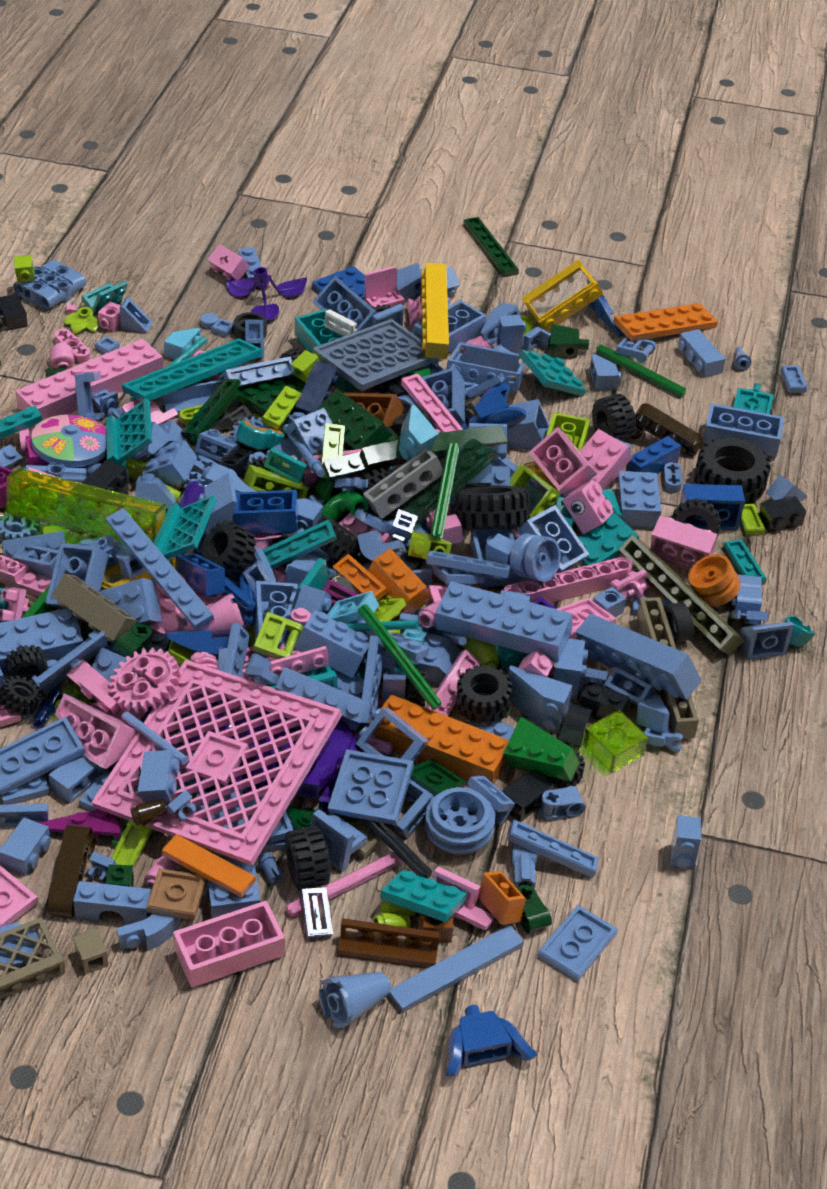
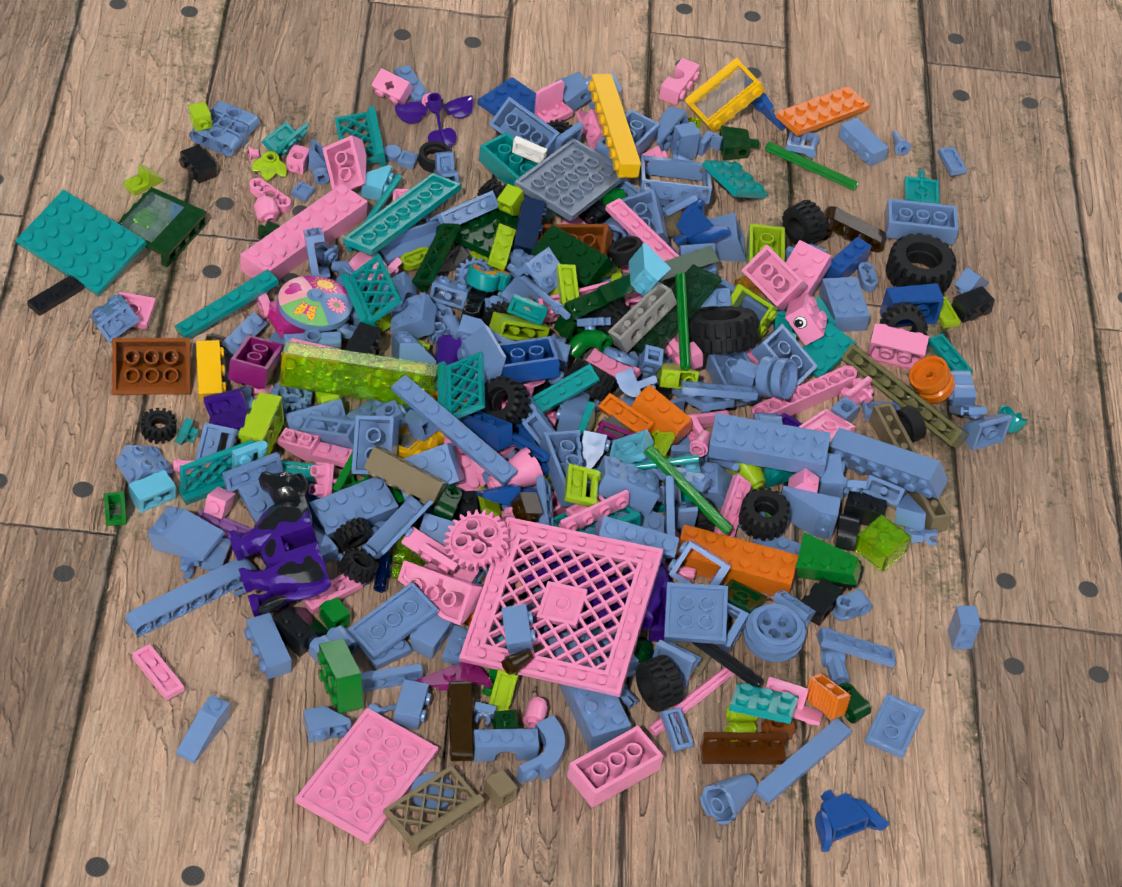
camera: 15 degrees left, 5 degrees up
medium blue bar [122,711,189,765] -> none
medium nougat tile [146,868,206,920] -> none
orange tile [162,834,256,898] -> none
medium blue tile [166,790,196,821] -> none
medium blue bracket [245,654,280,686] -> none
bright pink plate [290,608,311,627] -> none
dark green tile [463,217,519,277] -> none
medium blue slope [589,354,621,390] -> none
none -> medium blue bush [313,167,330,185]
none -> bright pink slope [322,135,367,190]
none -> teal fence [335,106,386,166]
none -> dark brown brick [510,492,543,522]
none -> bright pink arch [659,58,701,105]

